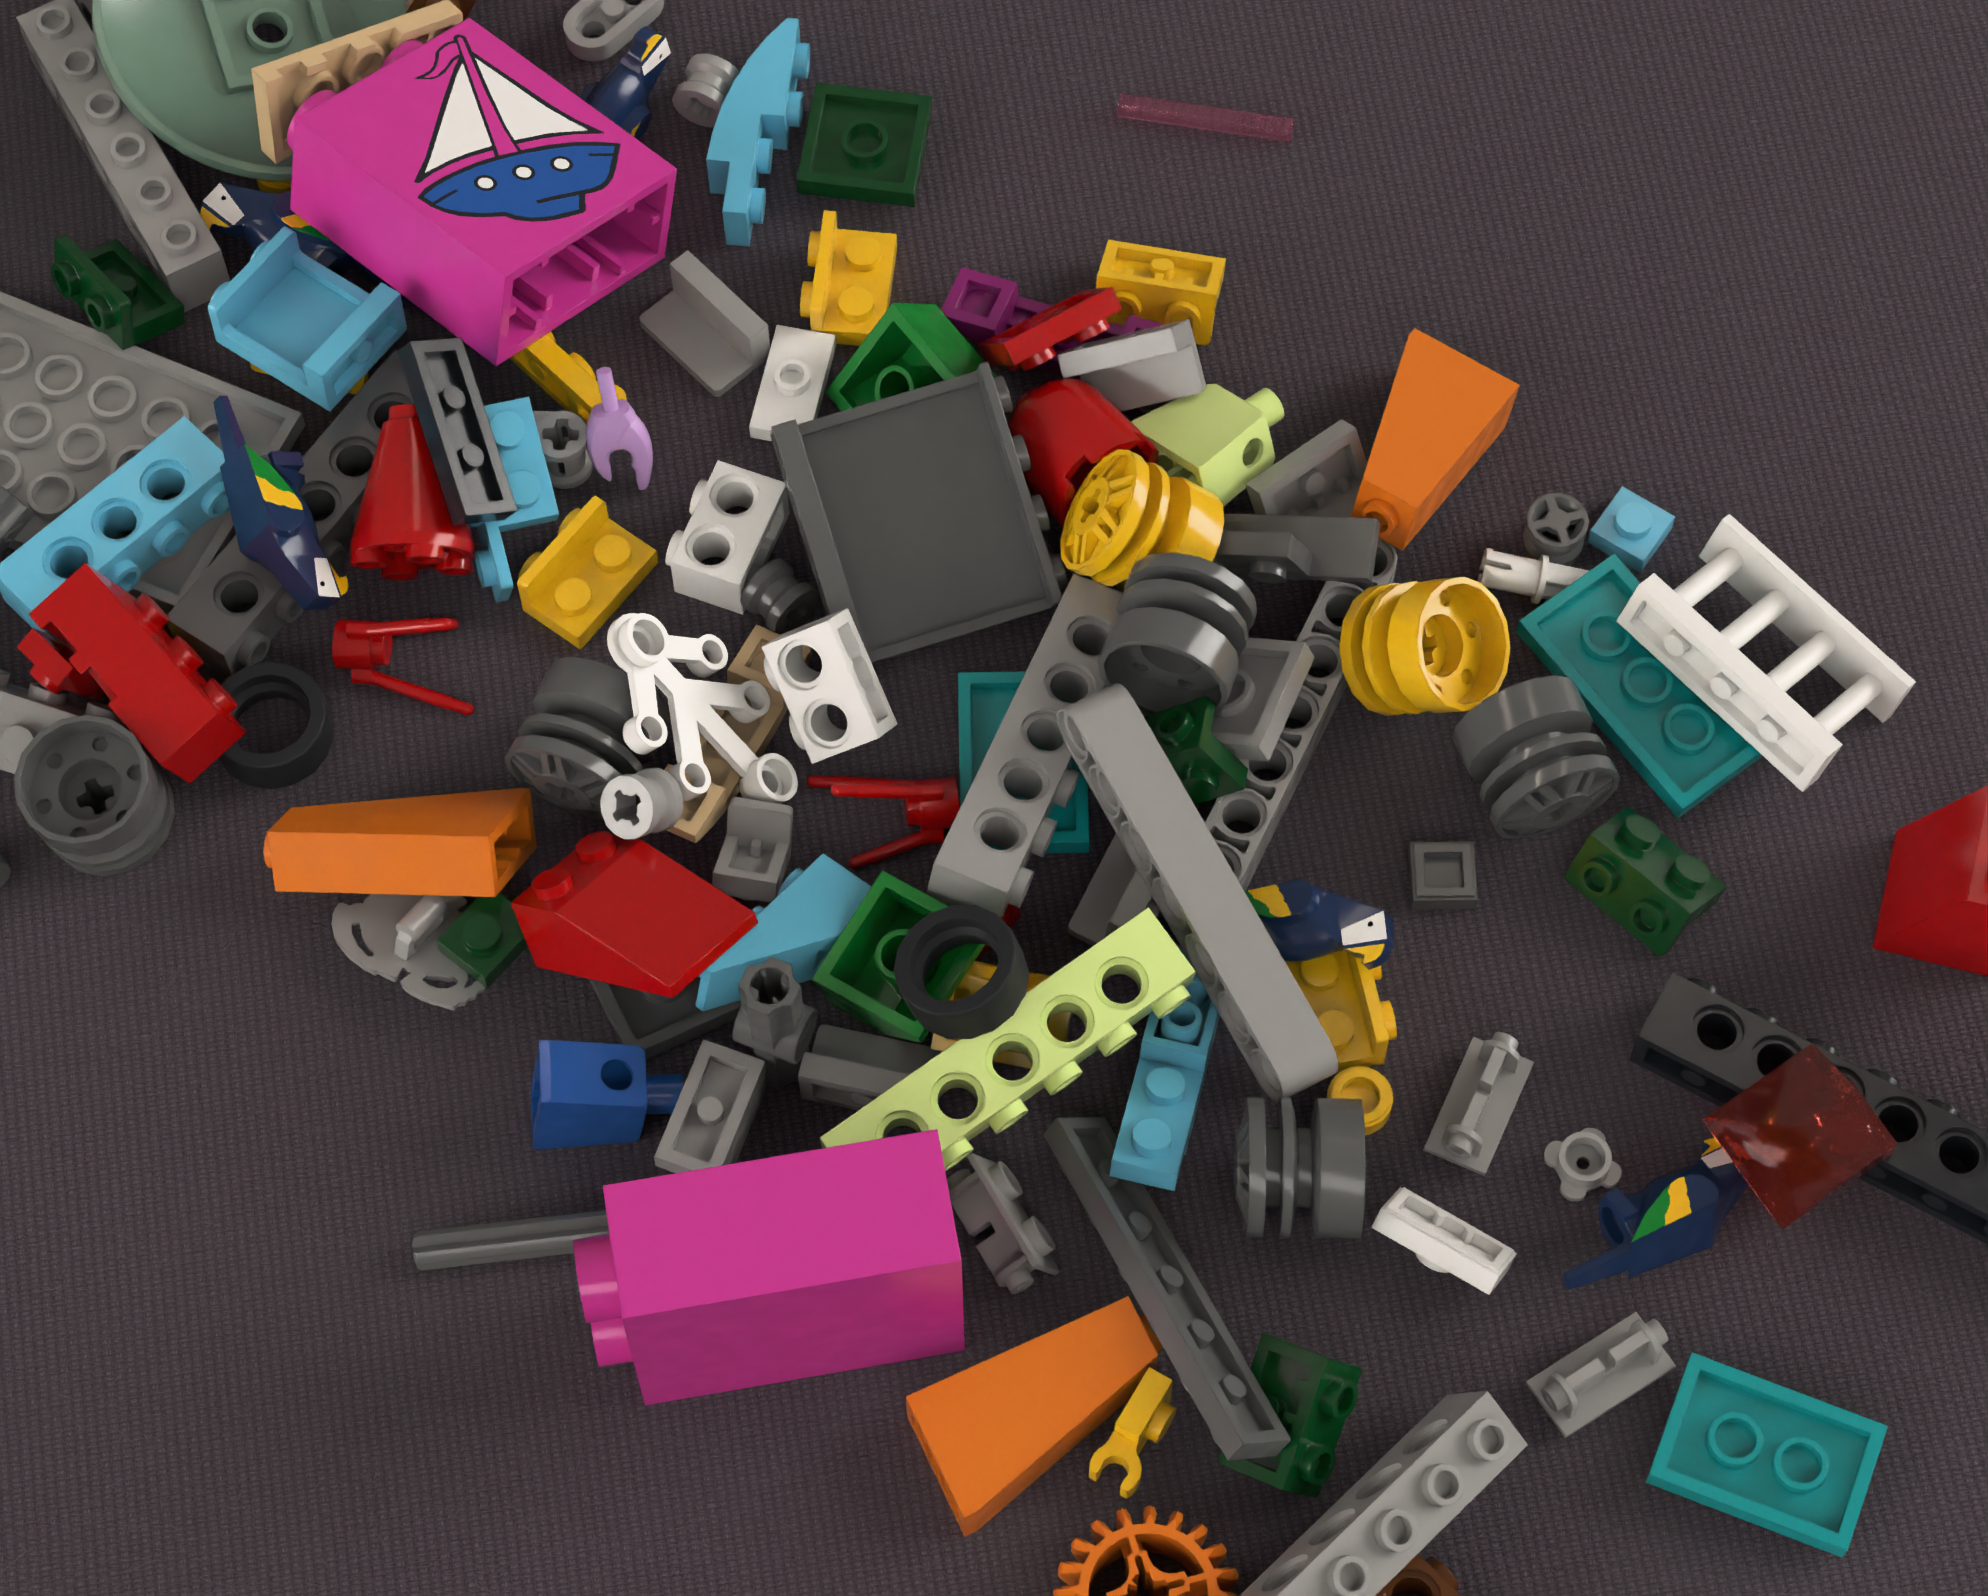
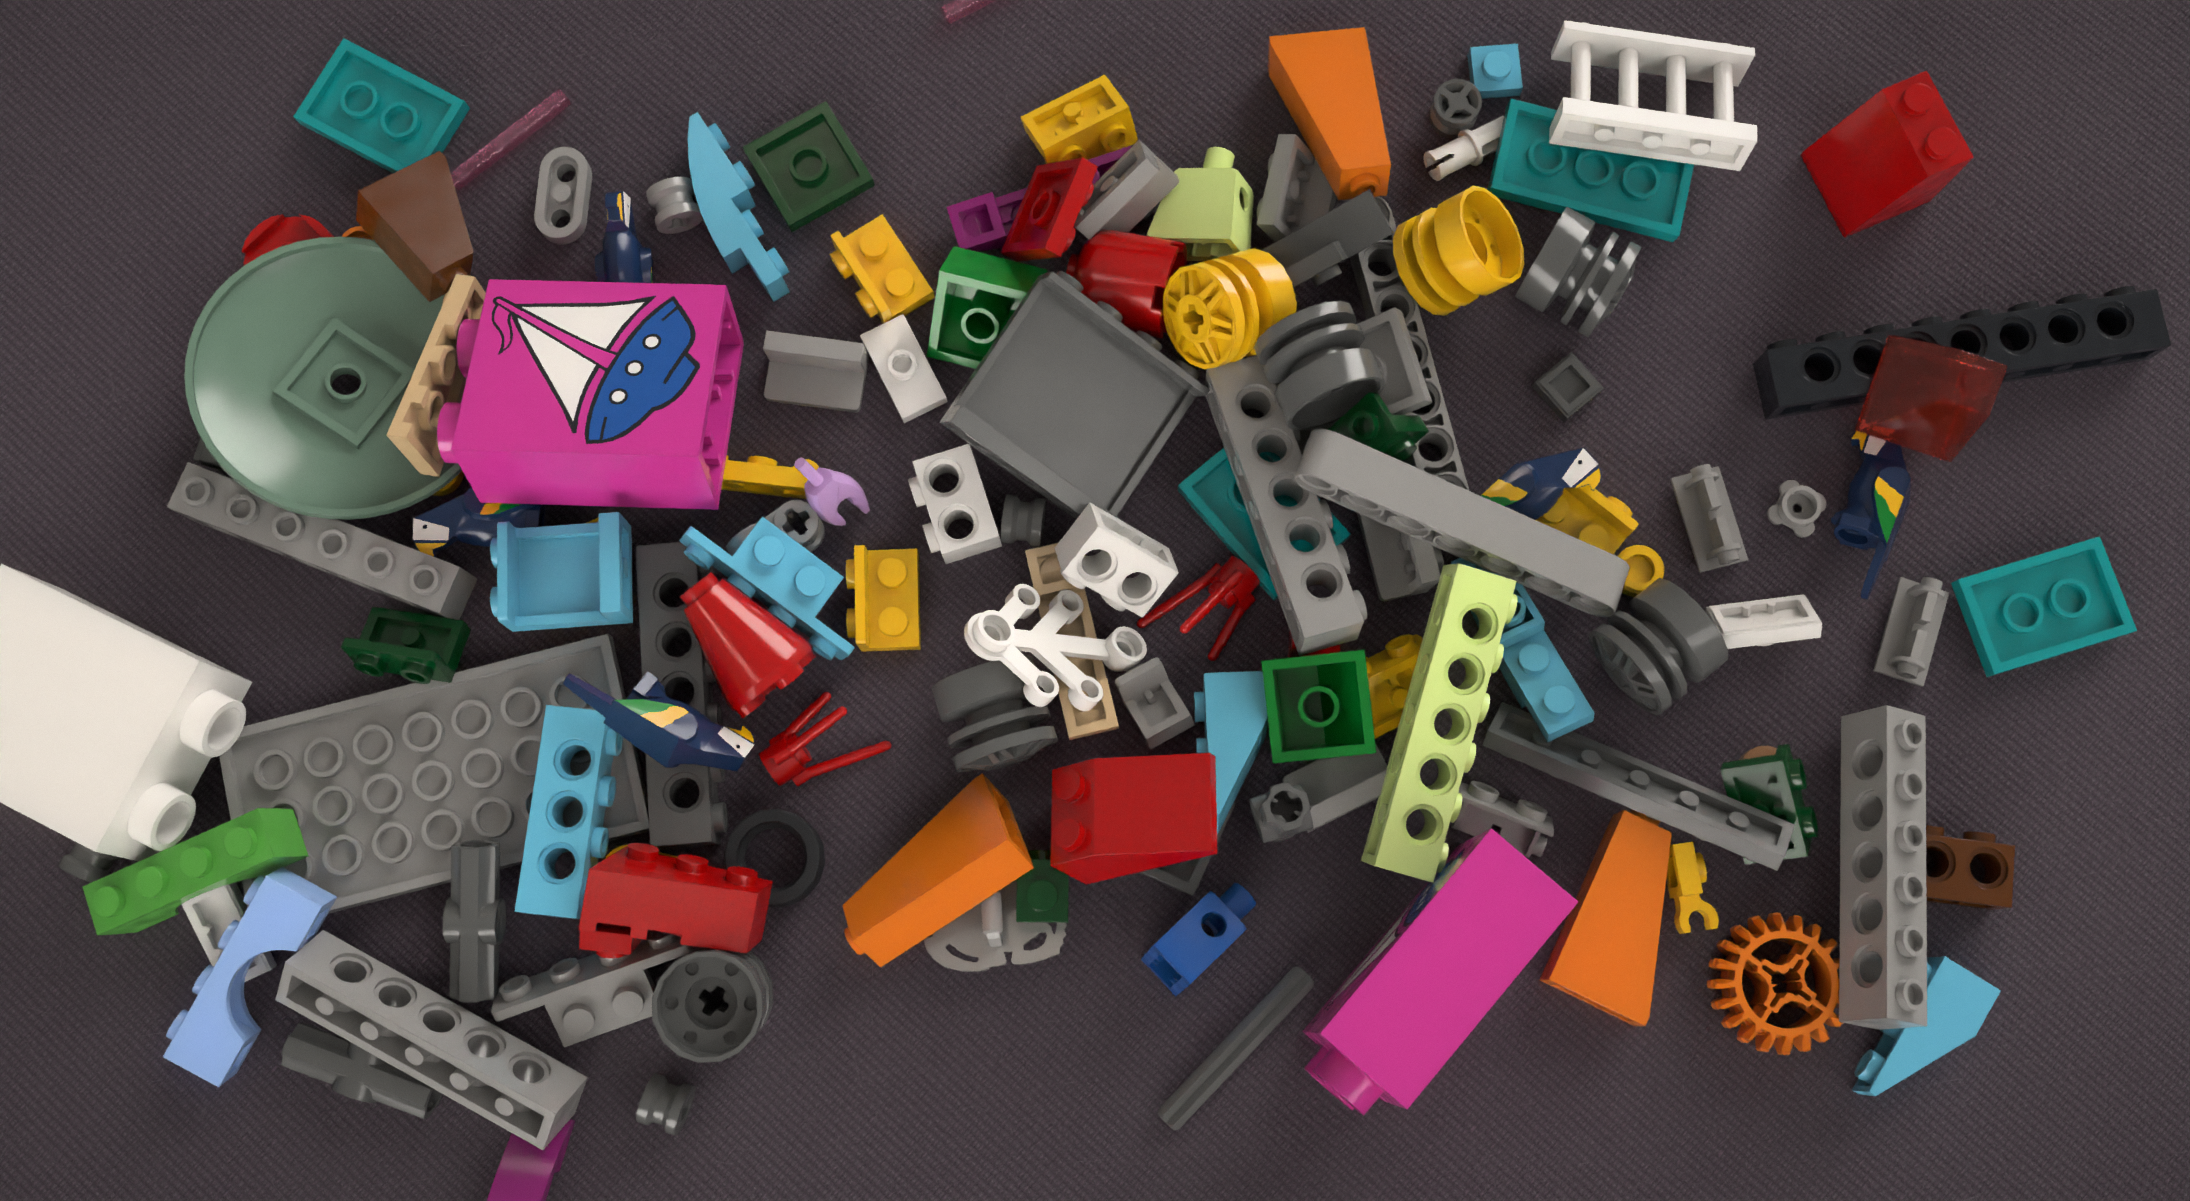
camera: 35 degrees left, 15 degrees up
black plate [398,338,518,525] -> none
light grey wheel [600,768,683,839] -> none
light grey panel [654,1039,766,1173] -> none
black tyre [894,905,1029,1039] -> none
dark green bracket [1565,806,1727,956] -> none

